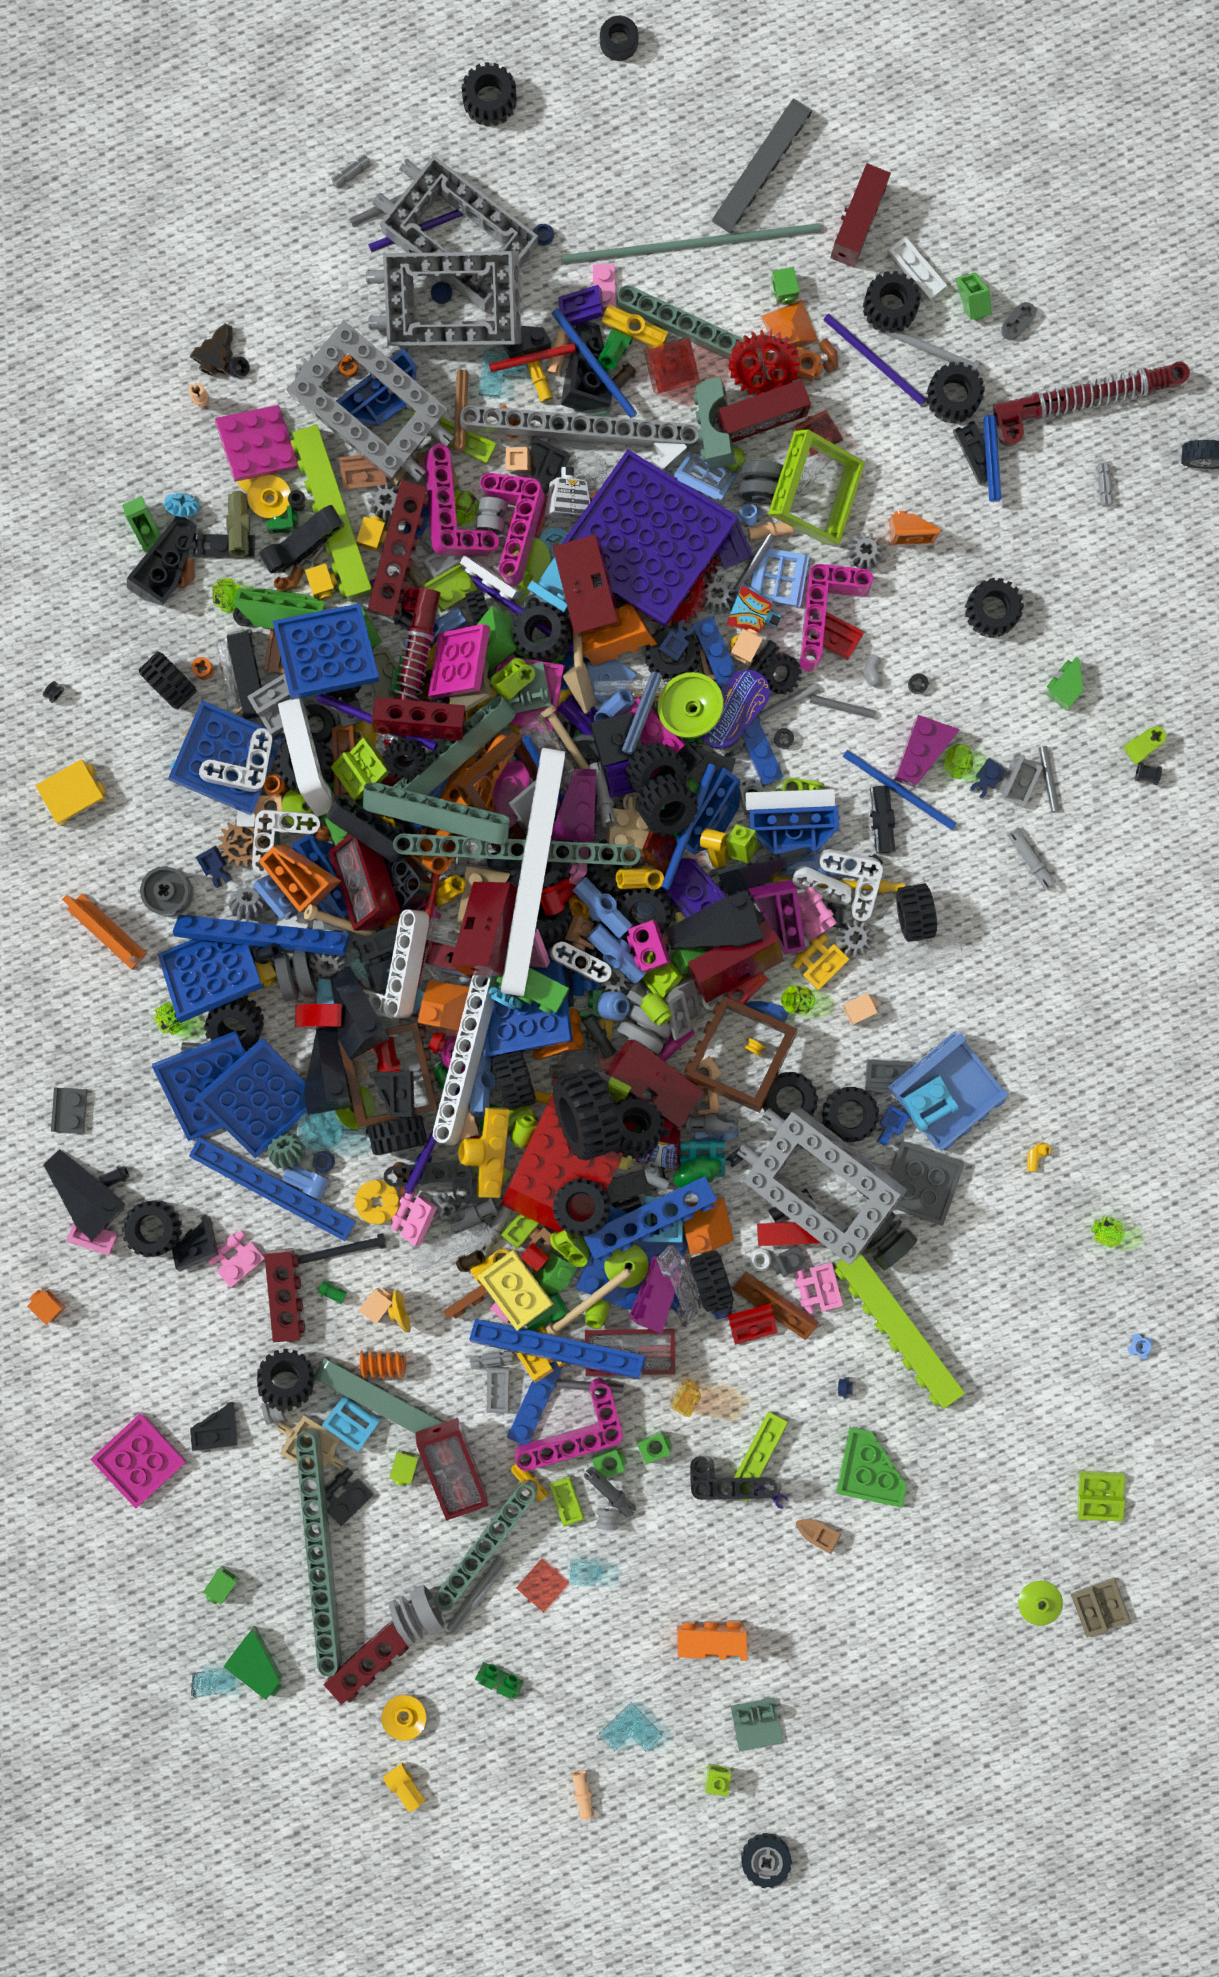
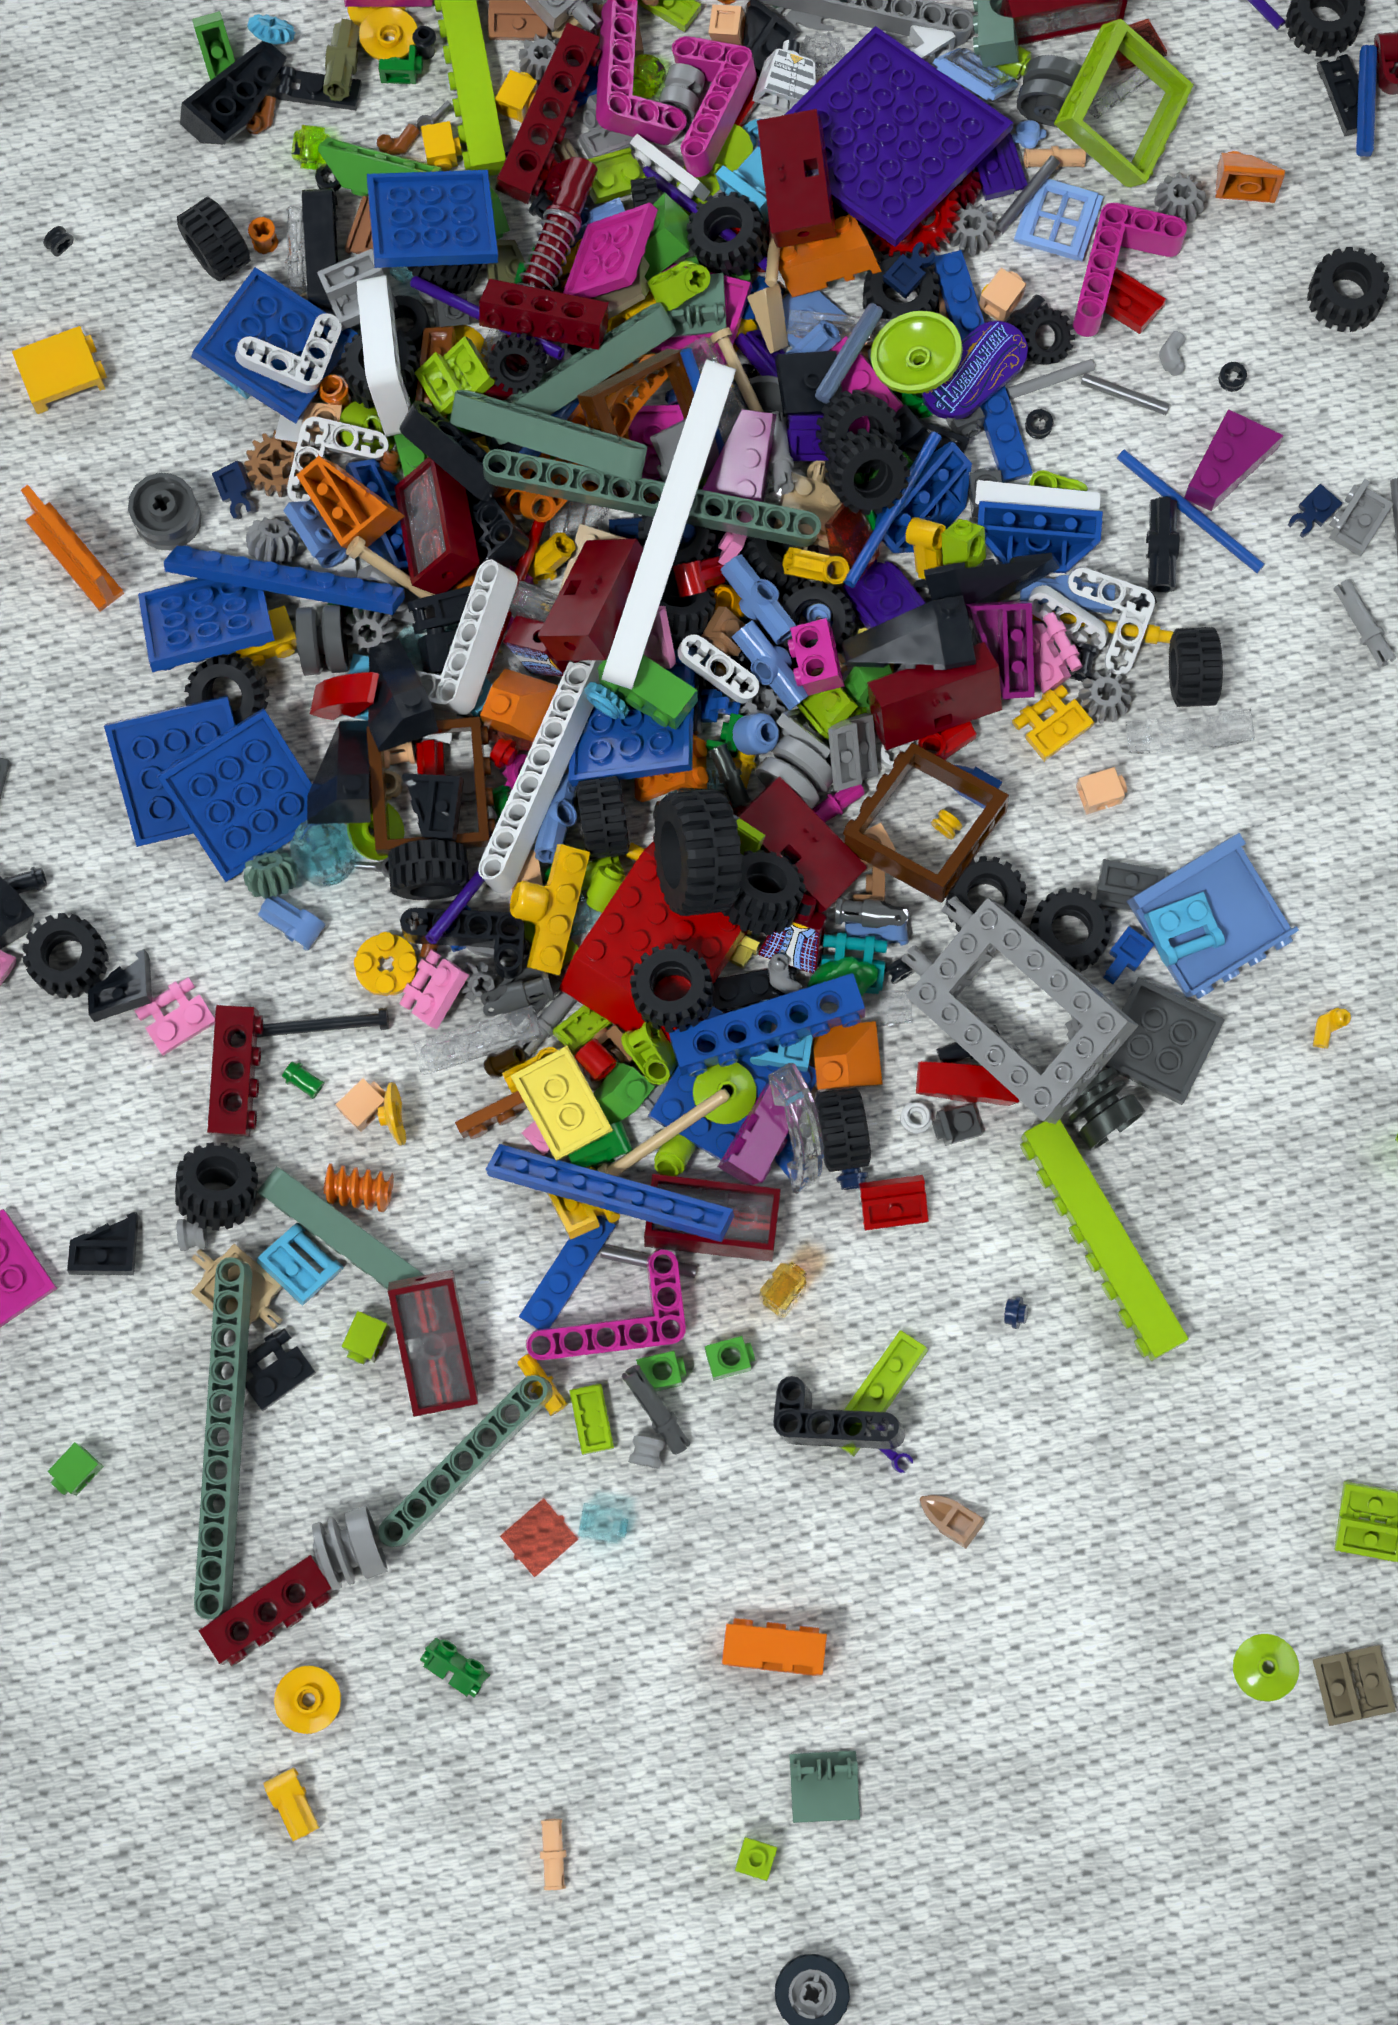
camera: 15 degrees right, 10 degrees down
clear neon green head [153,1001,186,1036] -> none
blue plate [189,1137,356,1241] -> none
clear light blue slope [191,1667,234,1698] -> none
green slope [223,1626,282,1700] -> none
black pin [253,943,281,964] -> none
black beam [258,505,344,574] -> none
dark blue plate [312,1150,335,1173] -> none
light grey axle [447,1556,507,1635] -> none
light grey axle [470,1351,514,1369] -> none
light grey plate [487,1367,510,1413] -> none
clear light blue plate [599,1701,663,1752] -> none
lime brick [640,993,673,1027] -> none
torso [726,583,782,632] -> none
dark orange plate [732,1271,819,1340] -> none
clear neon green head [781,985,815,1015] -> none
bright pink plate [795,1262,843,1315] -> none
bright green plate [836,1426,907,1508] -> none
clear neon green head [944,744,975,779] -> none

